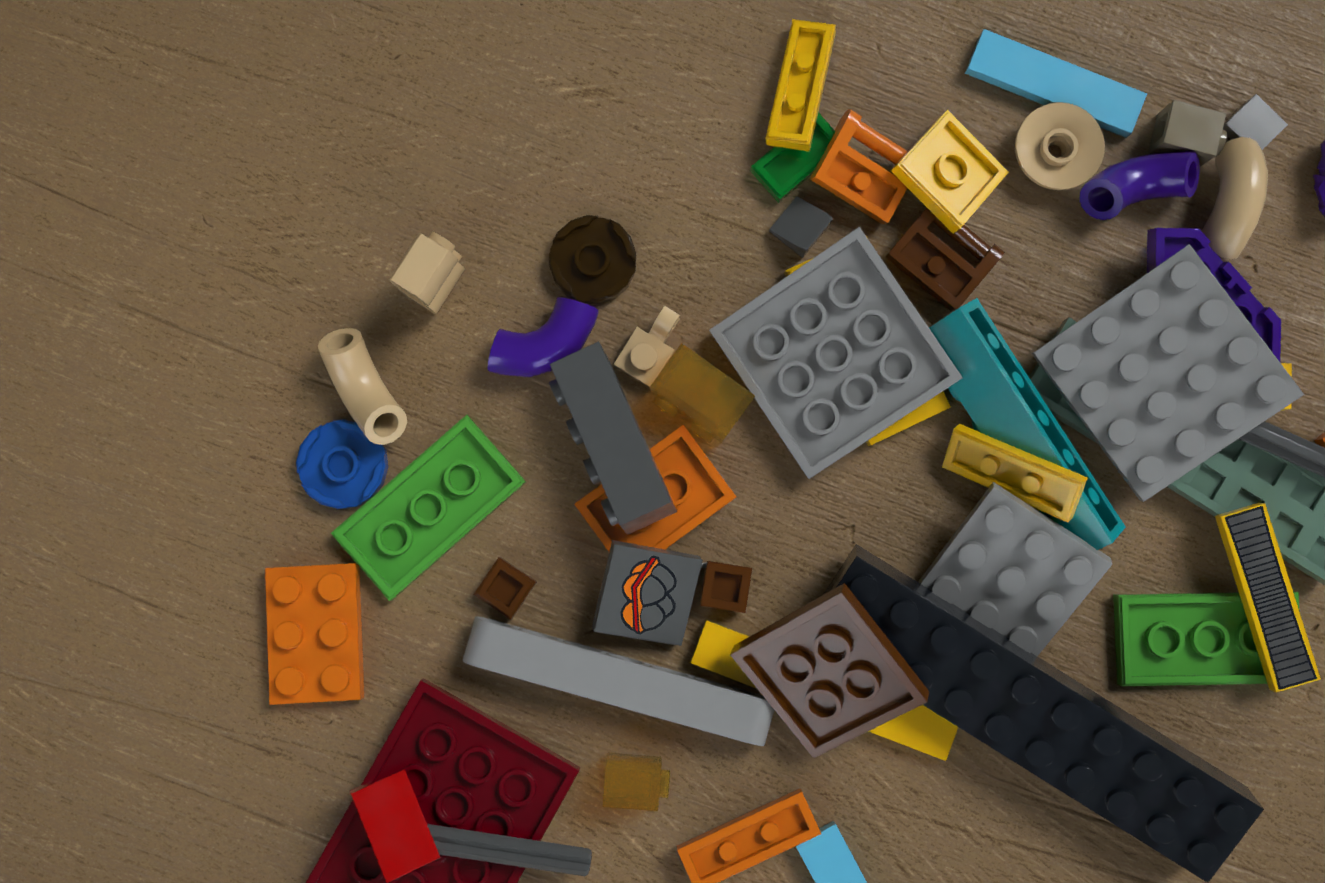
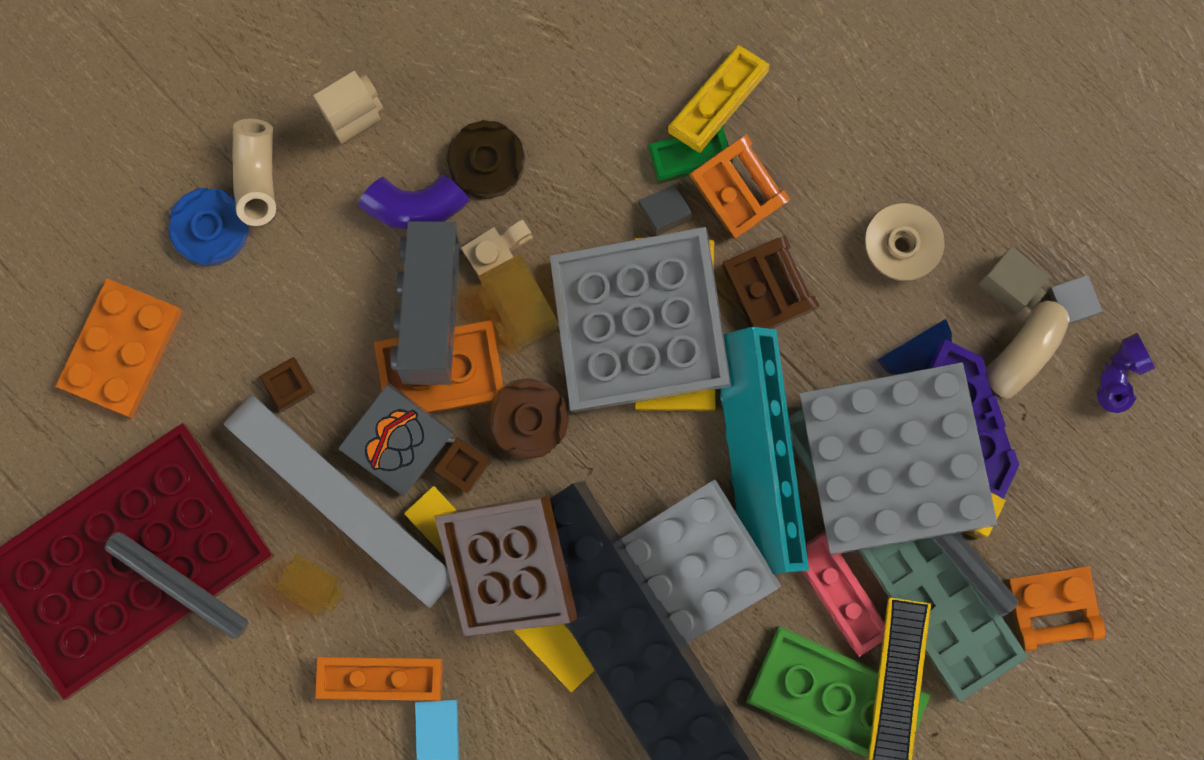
camera: 25 degrees right, 5 degrees down
bright green tile [331,415,527,601] -> none
red panel [349,769,441,883] -> none
yellow tile [890,110,1009,234] -> none
yellow tile [942,424,1088,523] -> none
medium azure tile [965,29,1147,138] -> none
dark purple cylinder [1079,152,1200,220] -> none
none -> reddish brown tile [488,378,569,459]
none -> coral tile [802,531,885,657]
none -> clear blue tile [877,319,952,375]

